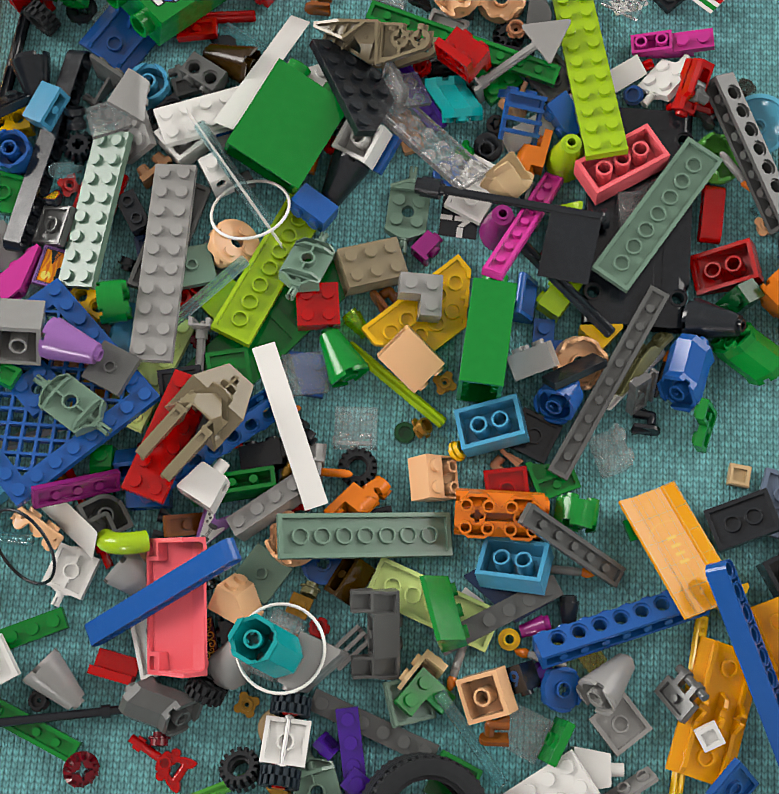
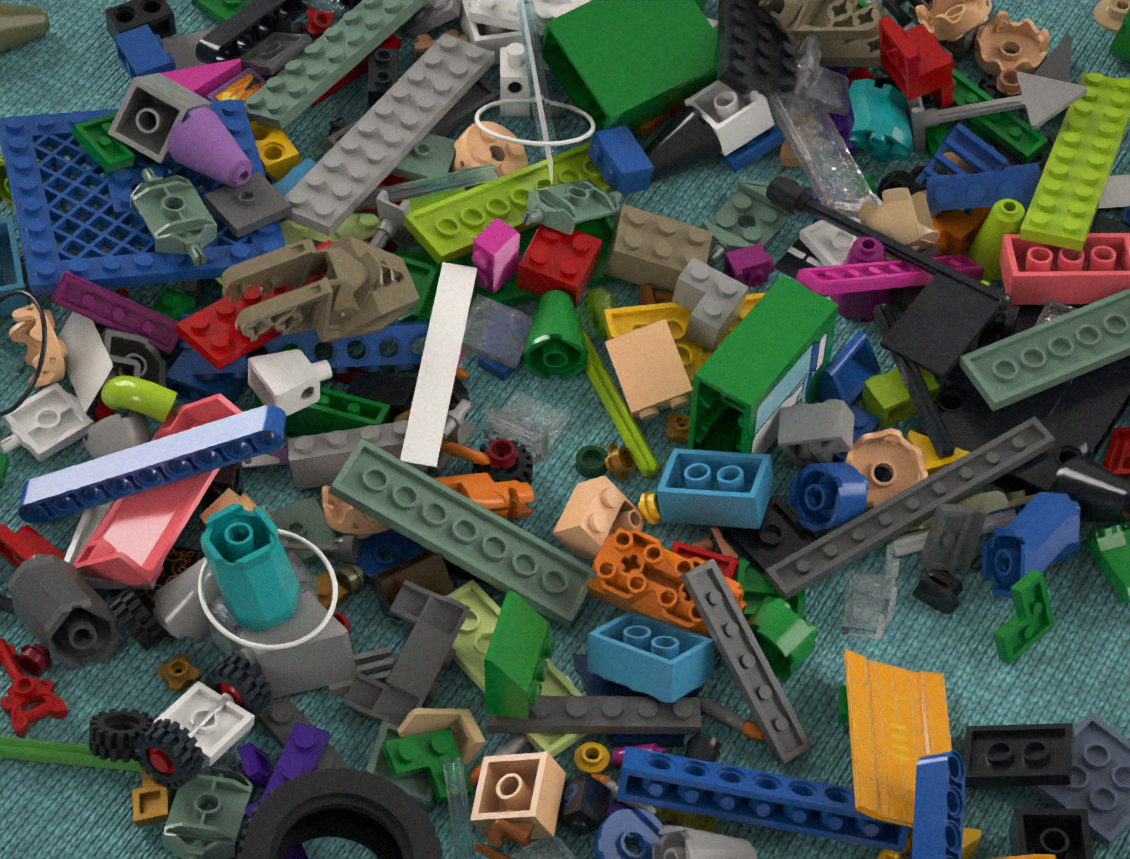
camera: 20 degrees right, 25 degrees down
green brick [95,279,133,325] -> none
black tile [542,353,607,390] -> none
tan tile [726,463,752,489] -> none
none -> dark grey hinge [280,535,359,563]
none -> dark pink brick [472,218,521,293]
none -> dark red plate [485,439,518,469]
none -> blue brick [926,169,1024,211]

